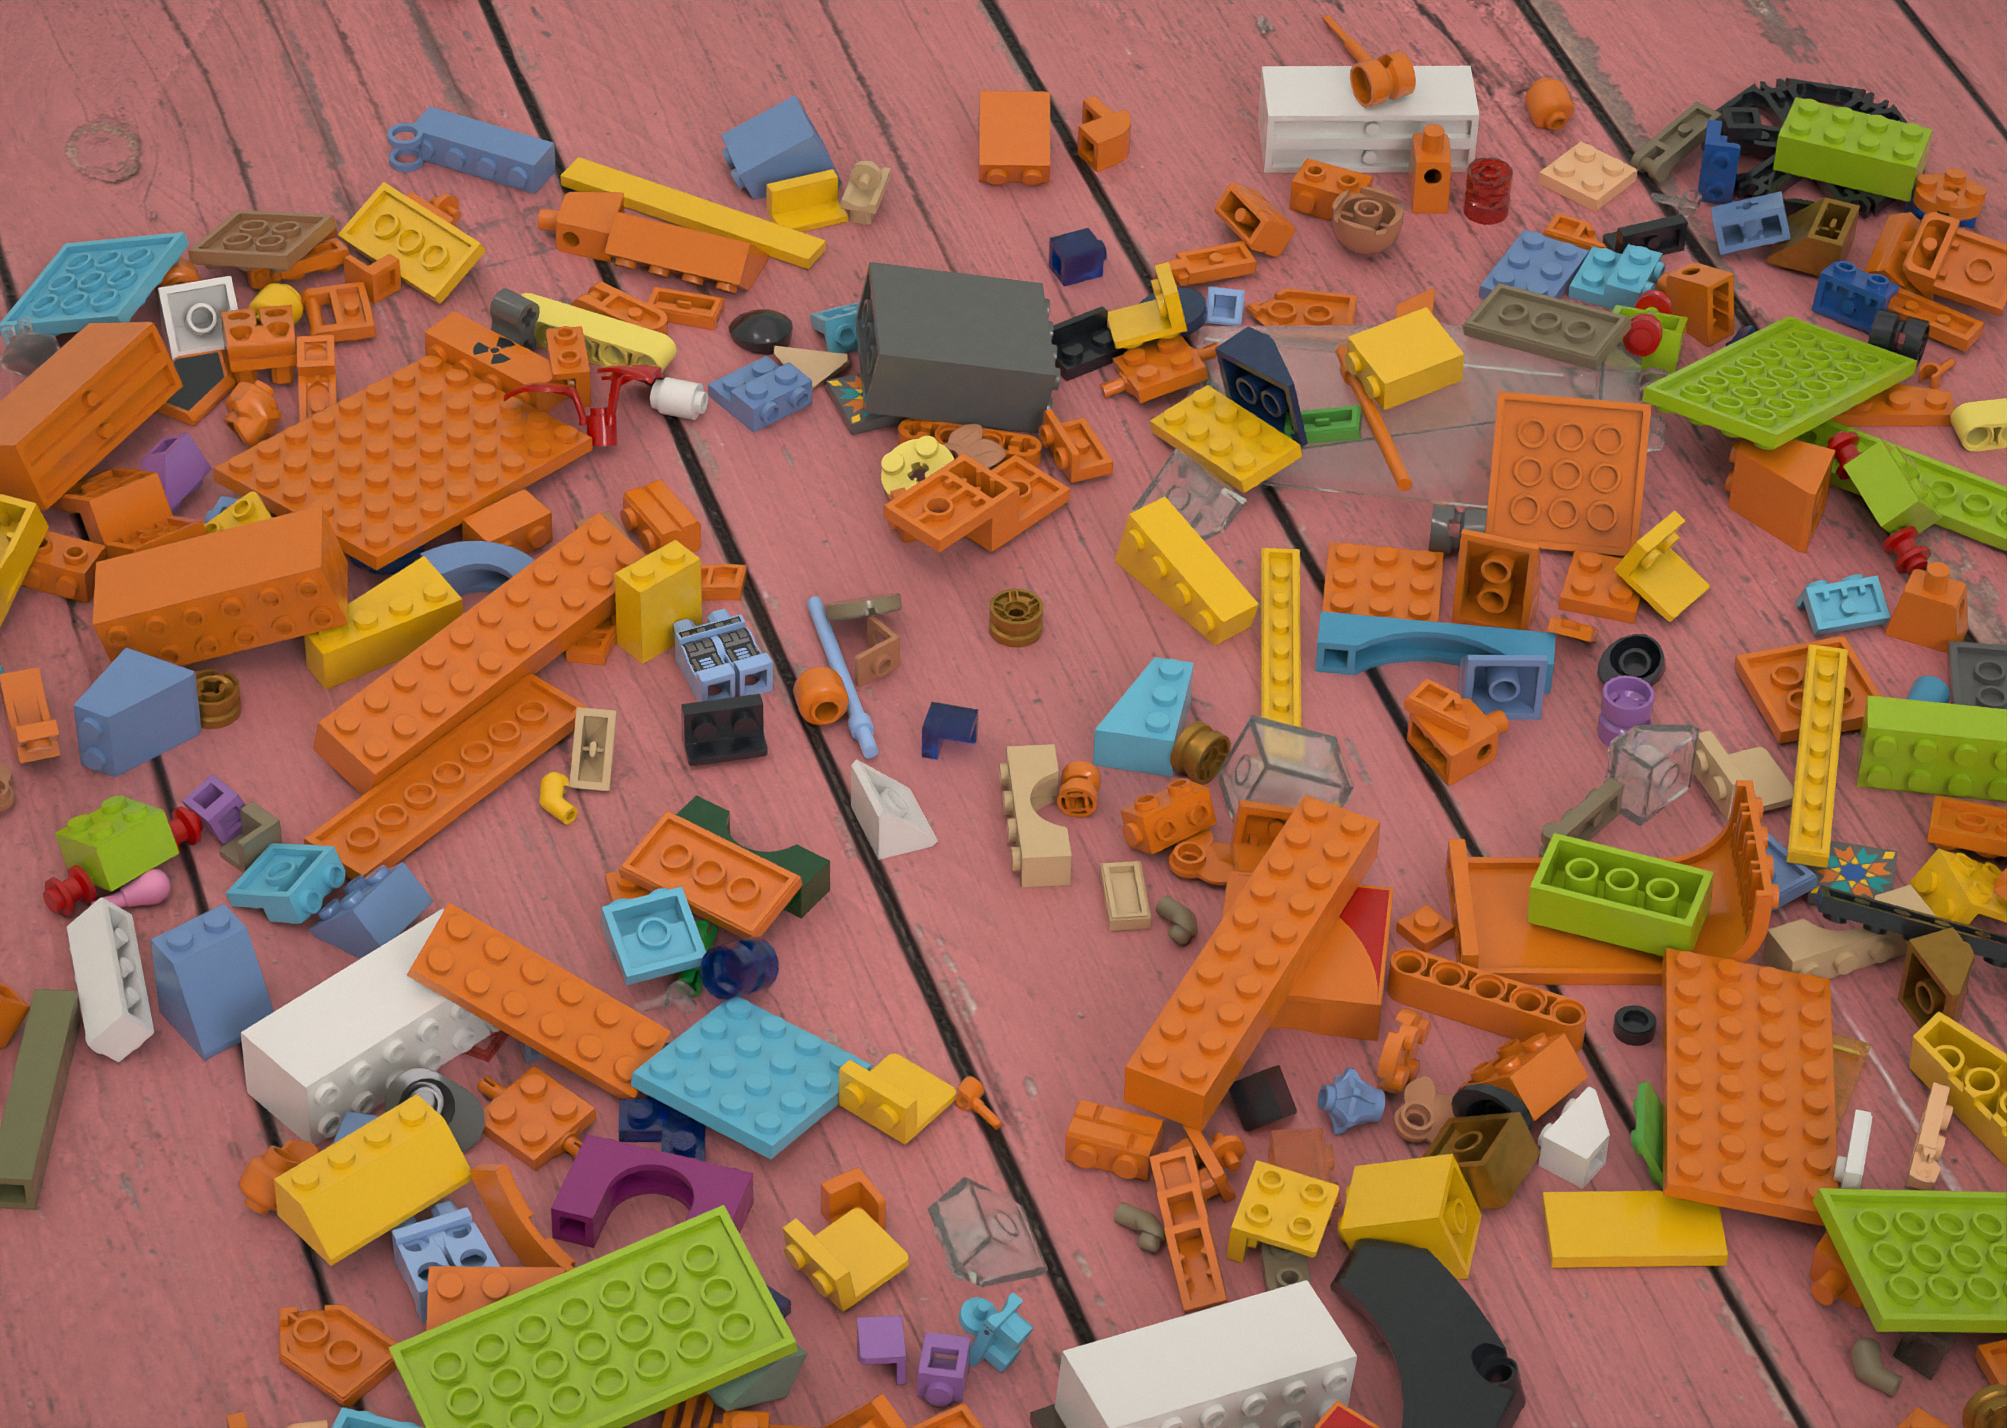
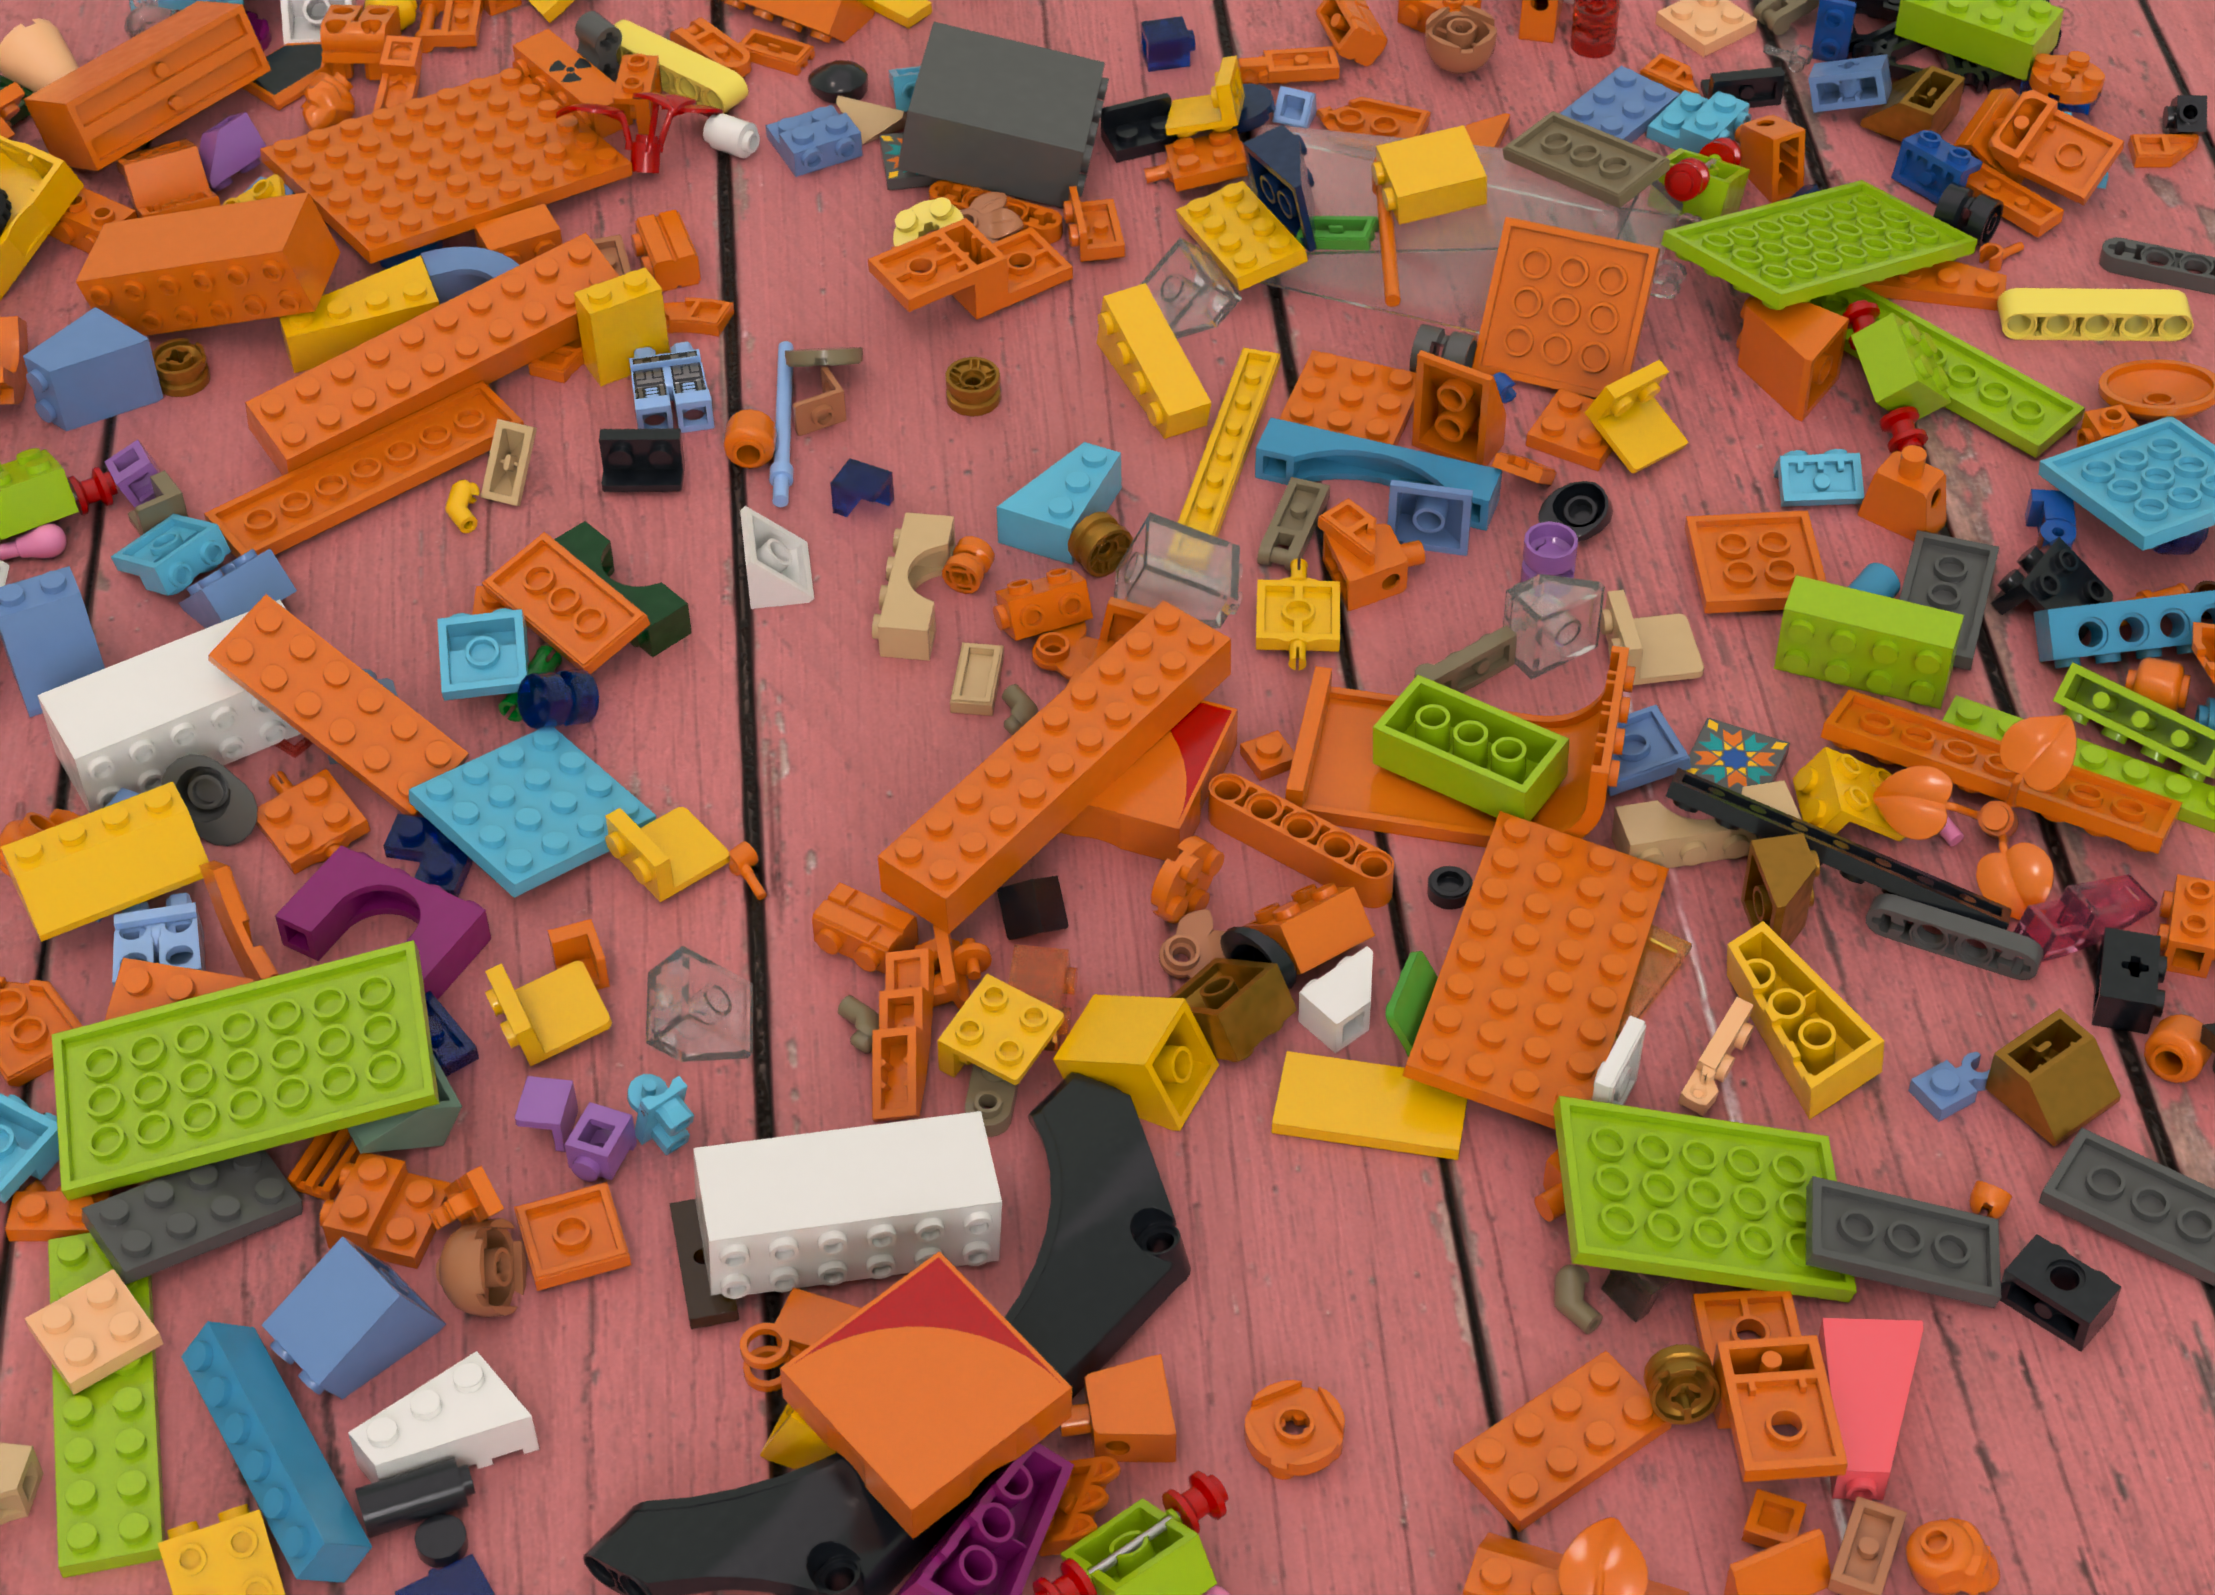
camera: 15 degrees right, 5 degrees up
clear hand [634,981,697,1014] -> none
medium blue rock [1318,1067,1385,1135] -> none
yellow tile [1786,645,1848,868] -> none
none -> yellow plate [1256,558,1340,670]
none -> dark tan plate [1257,477,1330,571]

